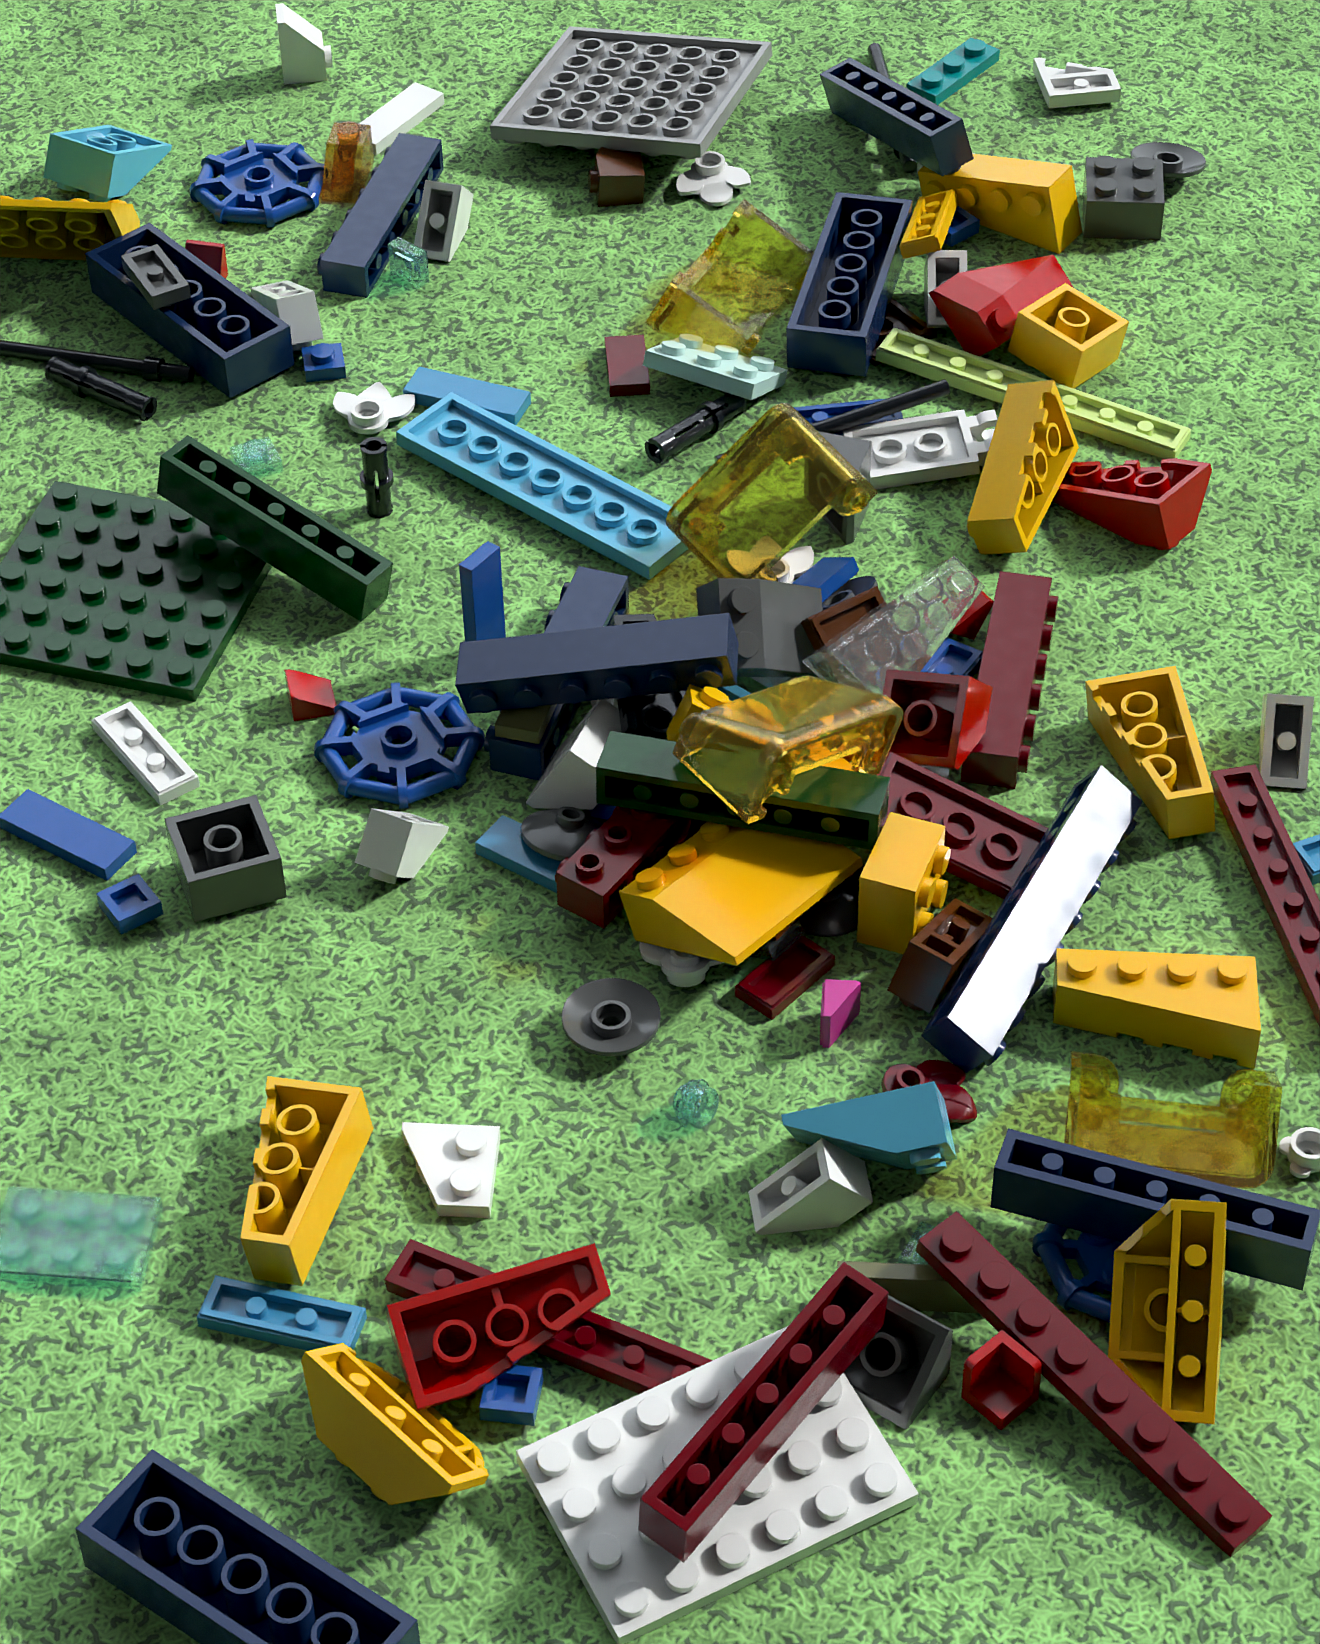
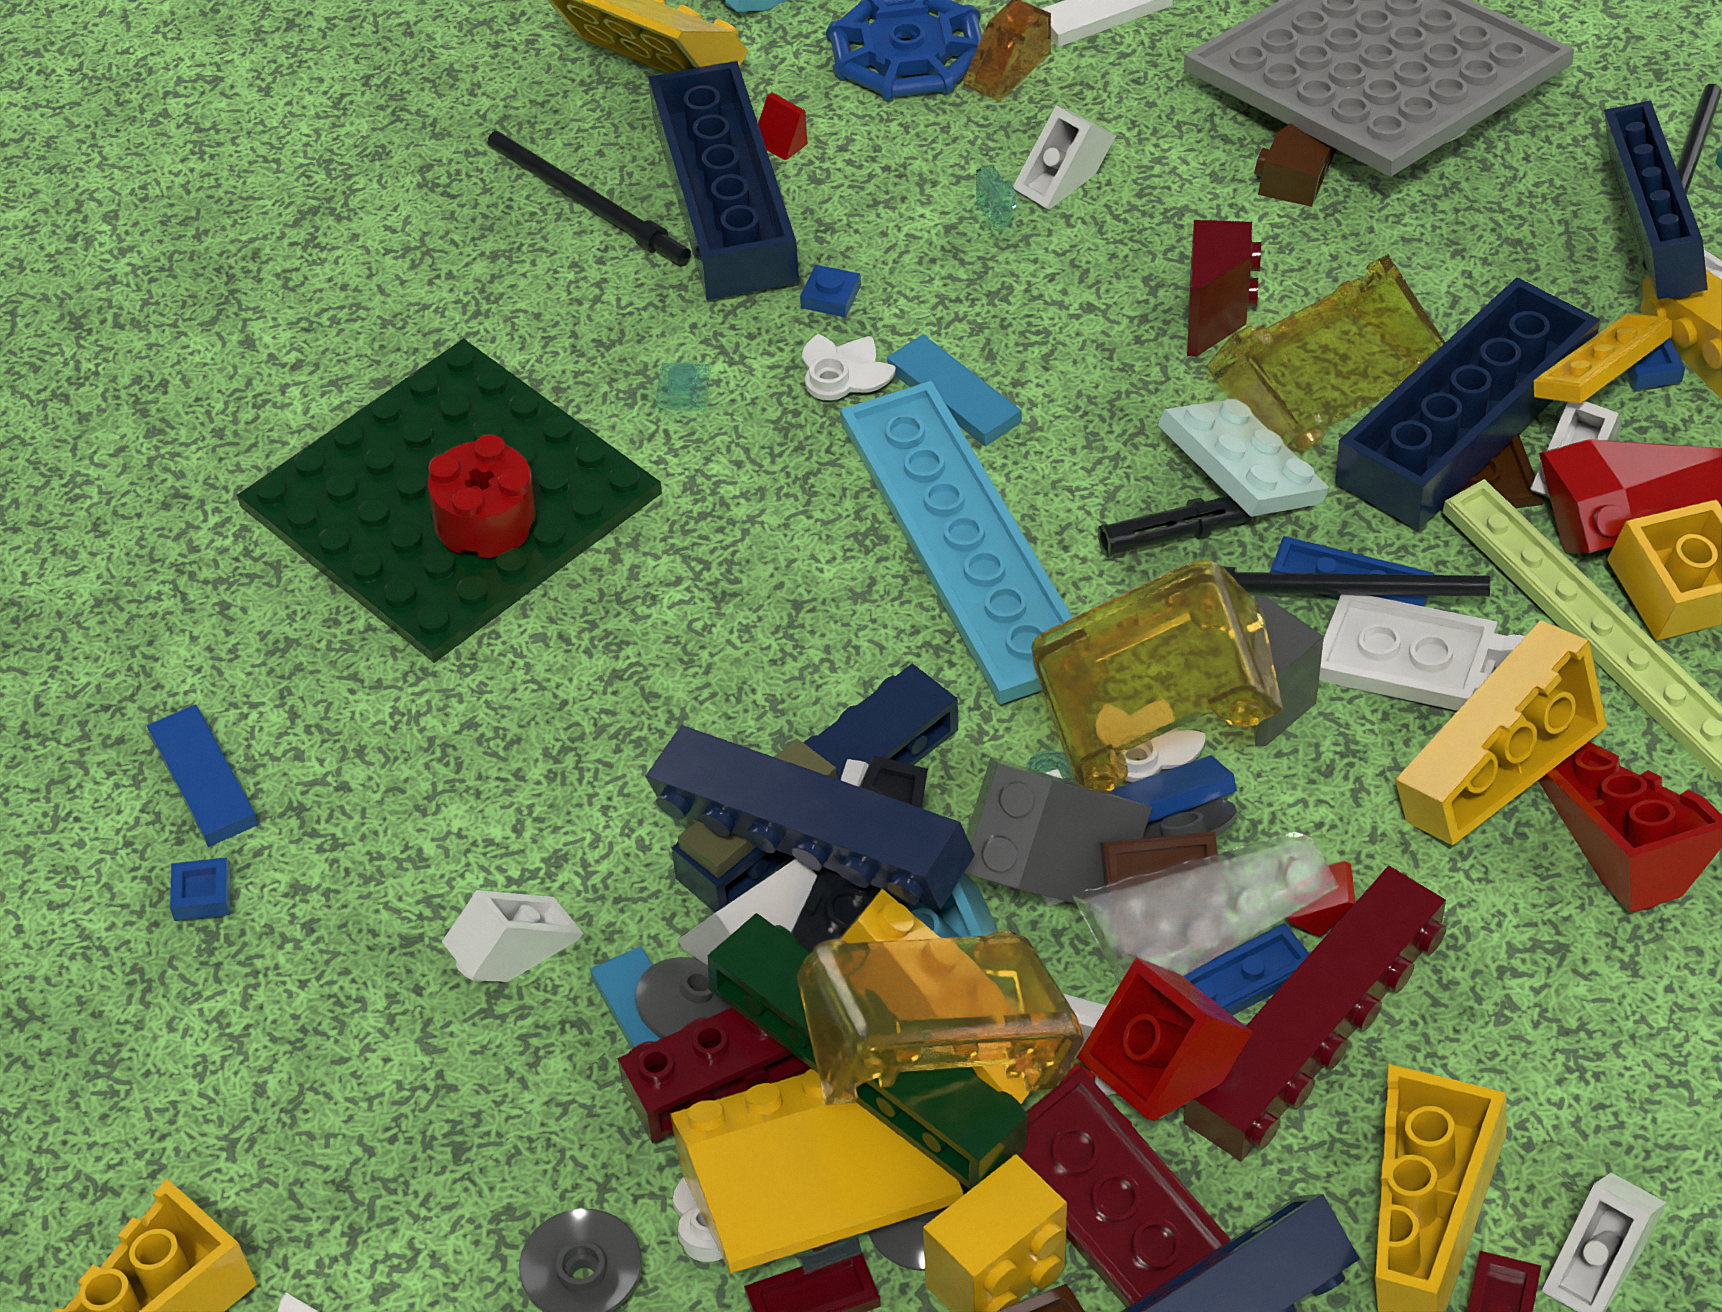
camera: 30 degrees right, 5 degrees up
black pin [45,356,157,422] -> none
white tile [91,701,200,806] -> none
dark grey plate [121,244,191,310] -> none
dark green brick [157,435,393,622] -> none
dark grey brick [164,795,287,922] -> none
white slope [250,280,323,351] -> none
red slope [284,669,336,721] -> none
blue plate [314,682,485,809] -> none
brick [317,133,444,298] -> none
black pin [359,437,394,518] -> none
blue tile [459,541,506,642] -> none
tile [604,335,650,397] -> none
white plate [676,151,751,207] -> none
none -> red brick [428,435,536,558]
none -> dark red slope [1187,220,1261,357]

